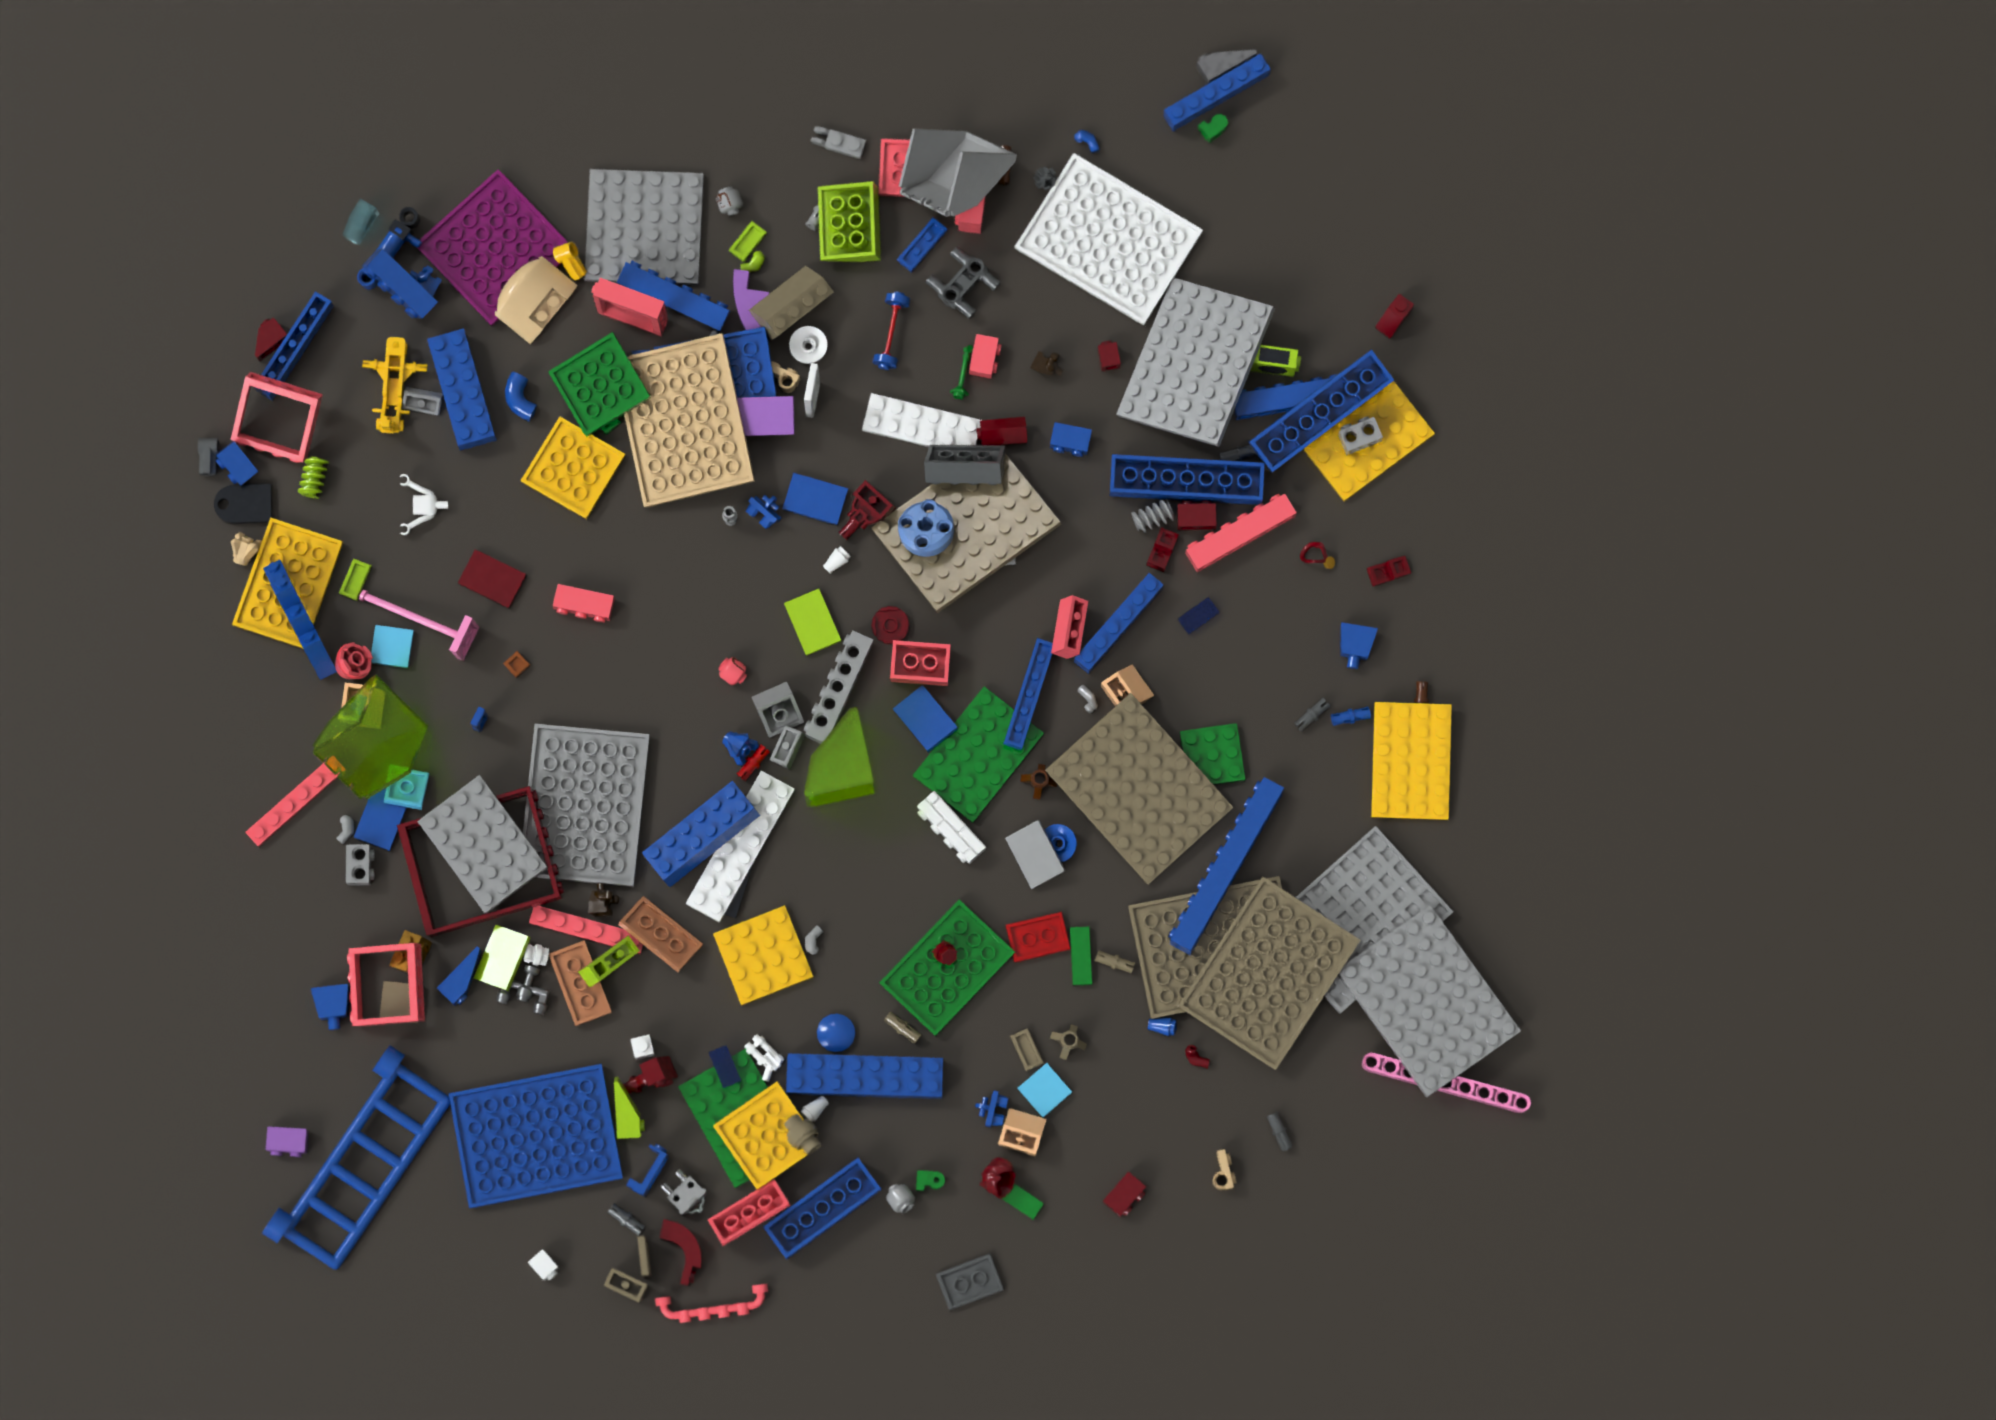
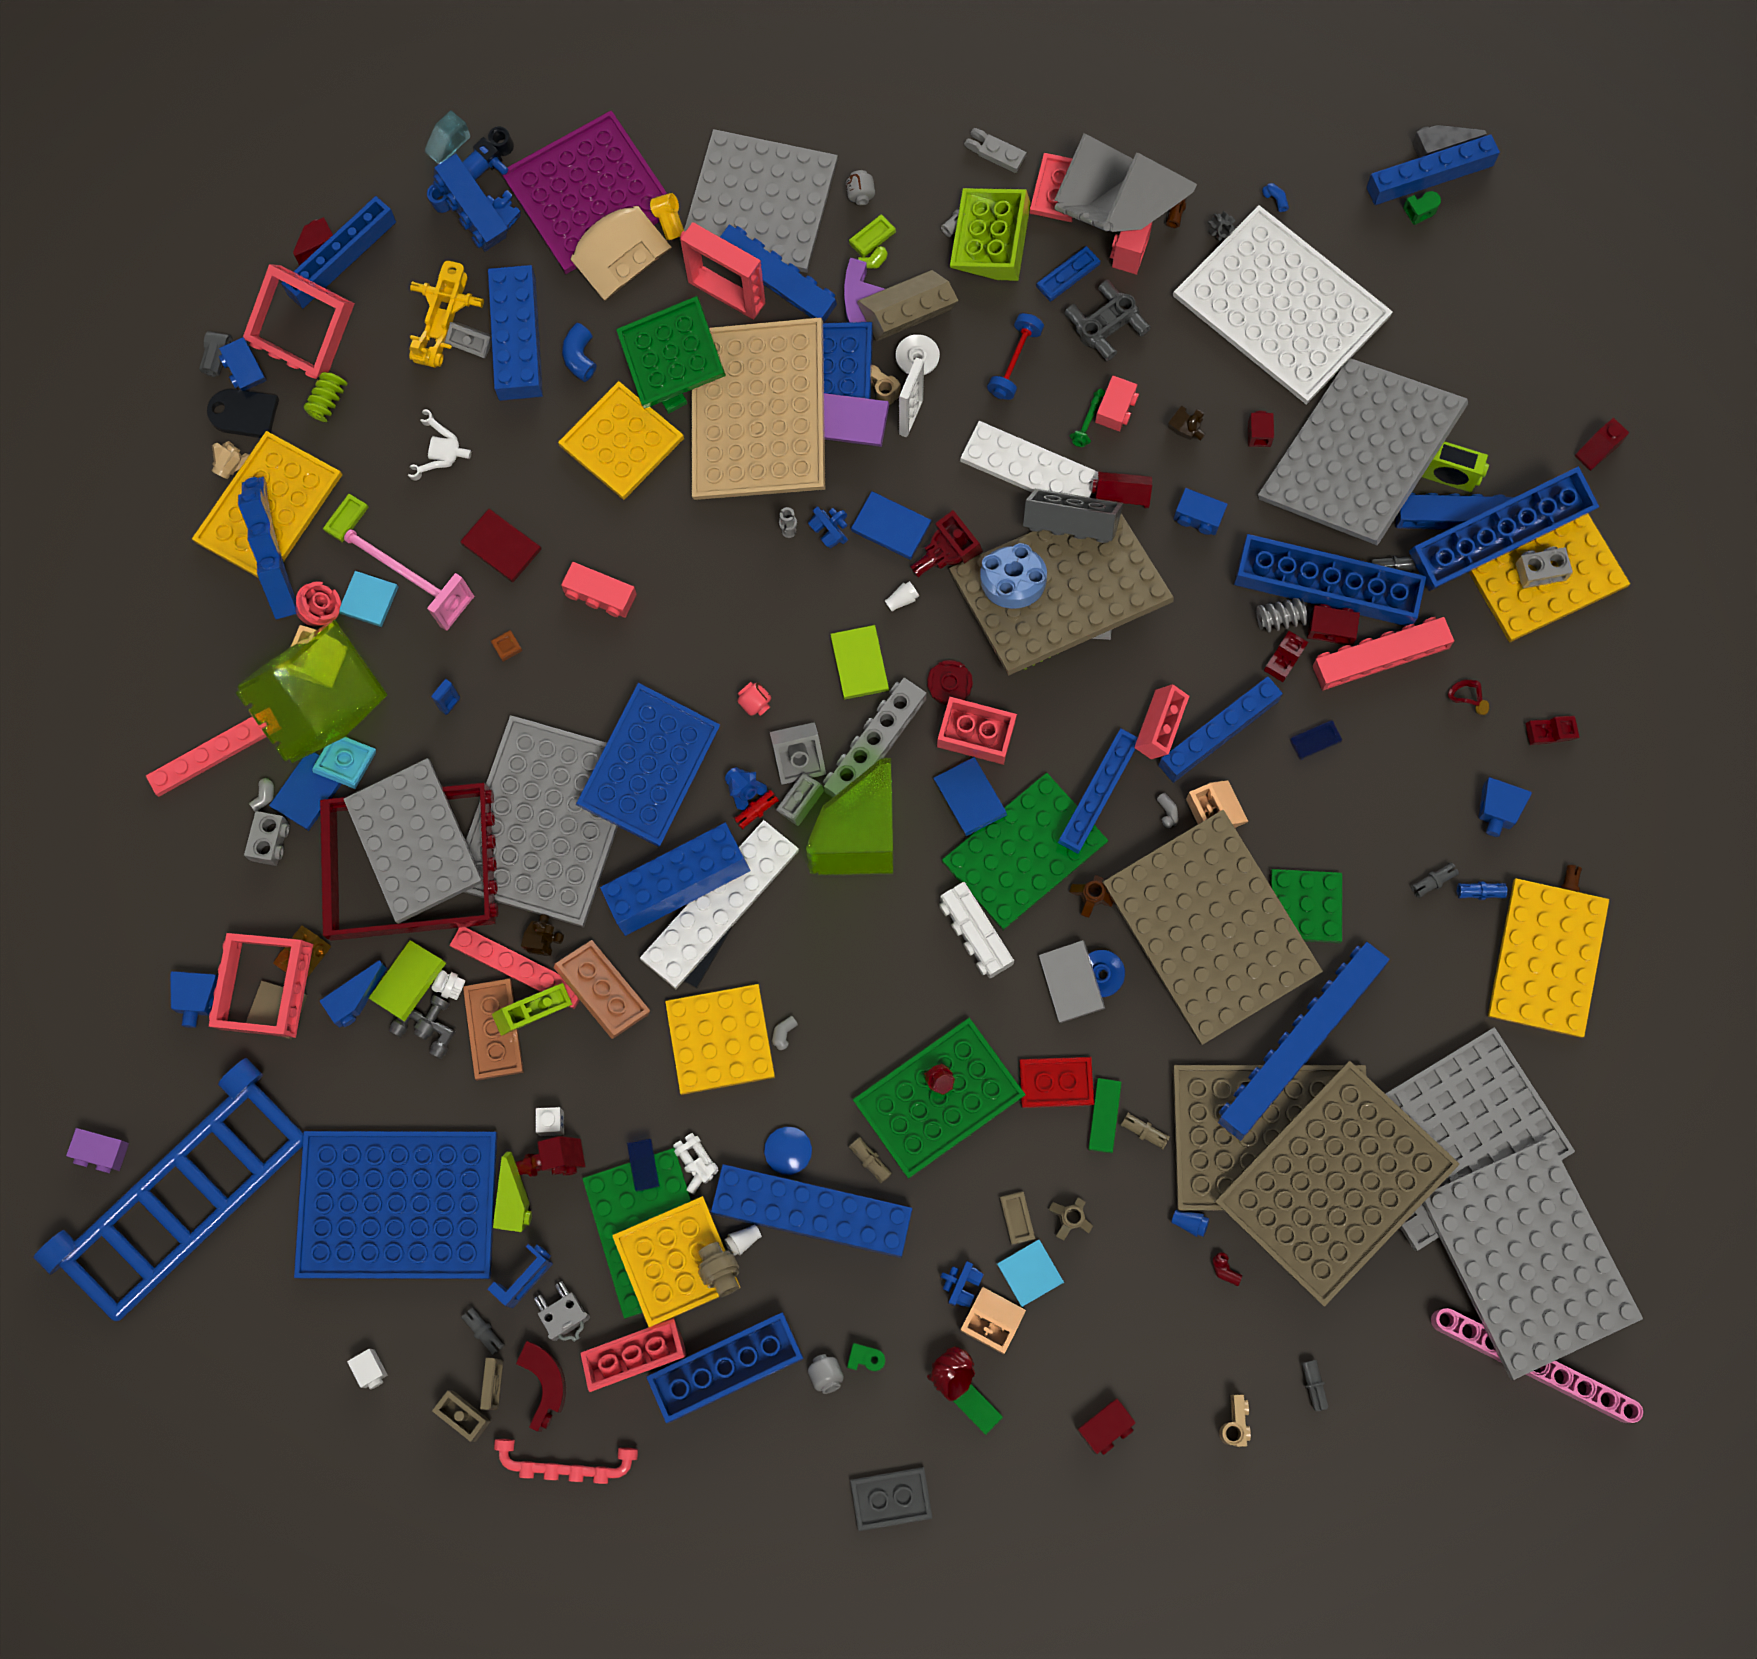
camera: 15 degrees right, 5 degrees down
none -> blue plate [576,683,720,847]

